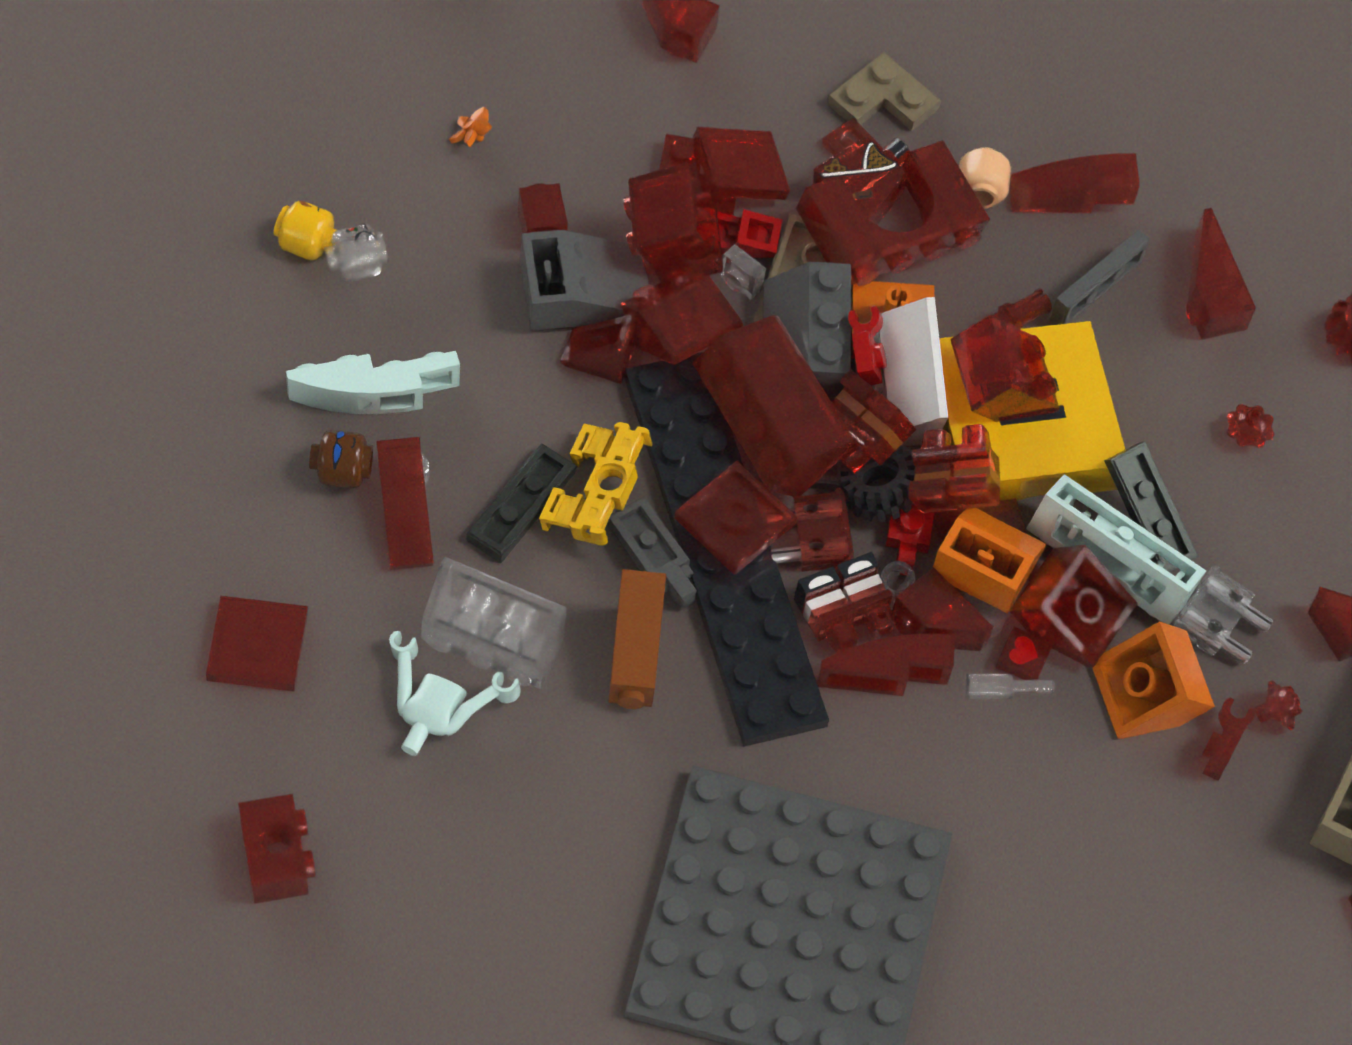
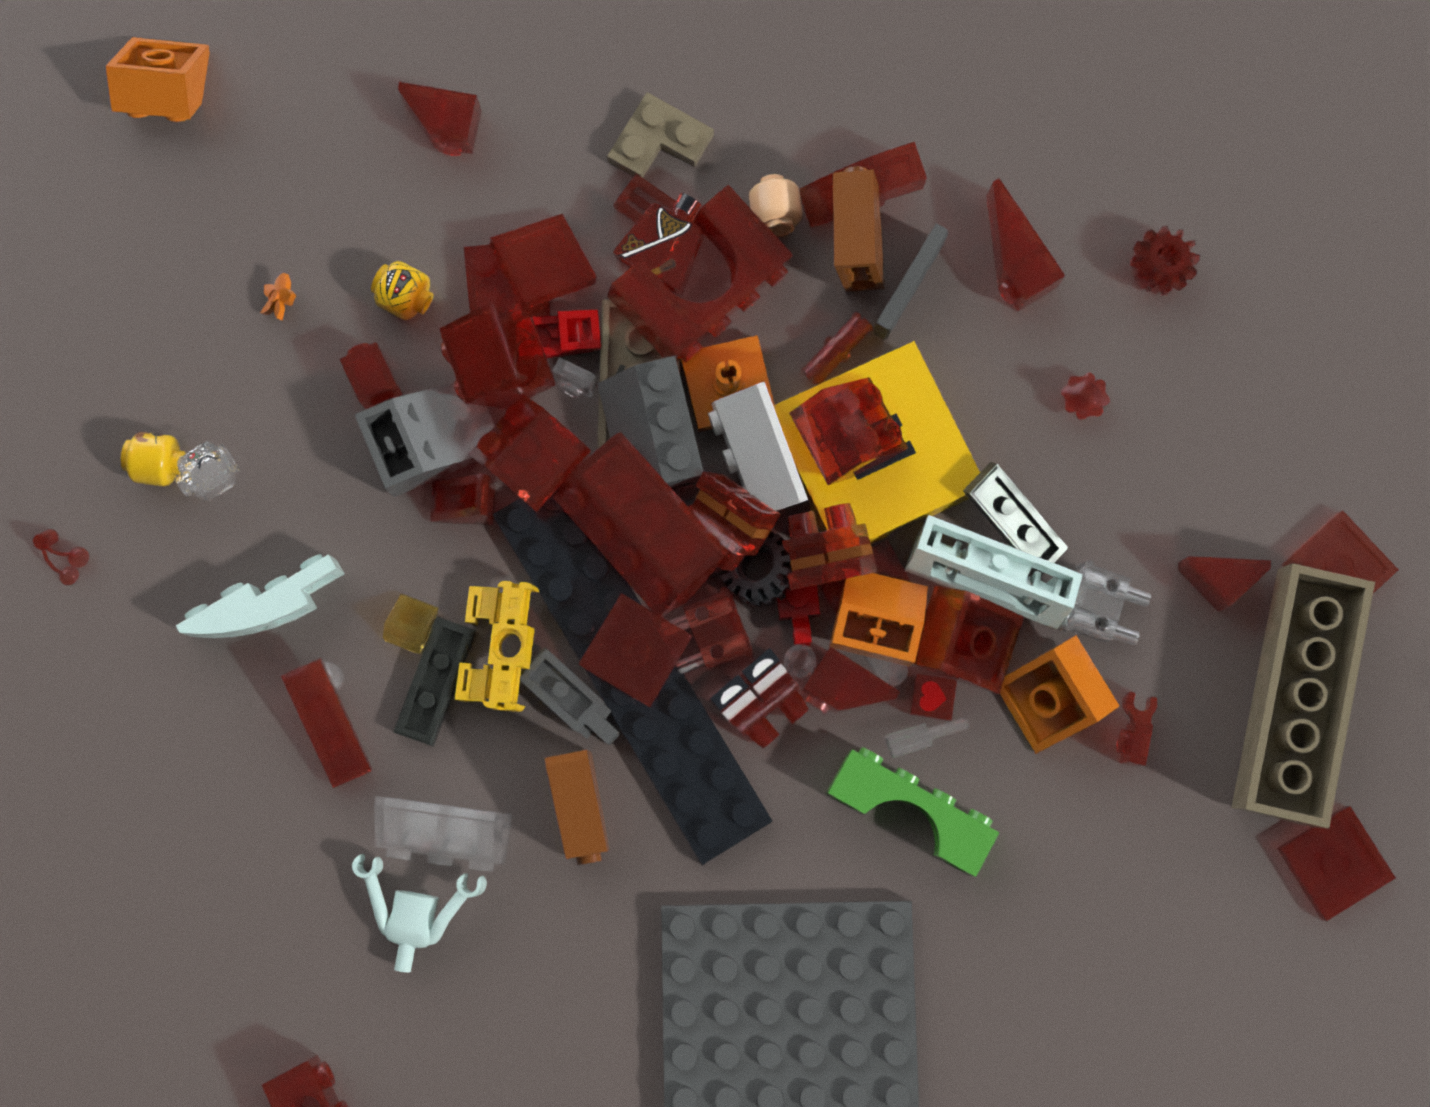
camera: 10 degrees left, 20 degrees up
clear red tile [206,596,308,692] -> none
reddish brown head [309,430,373,488] -> none
clear red slope [817,634,955,696] -> none
red plate [848,305,887,387] -> none
clear red plant [1255,680,1303,730] -> none
none -> clear red piece [33,529,89,585]
none -> yellow head [371,260,434,320]
none -> clear yellow slope [383,594,439,654]
none -> bright green arch [825,747,1000,877]
none -> dark orange slope [833,166,885,292]

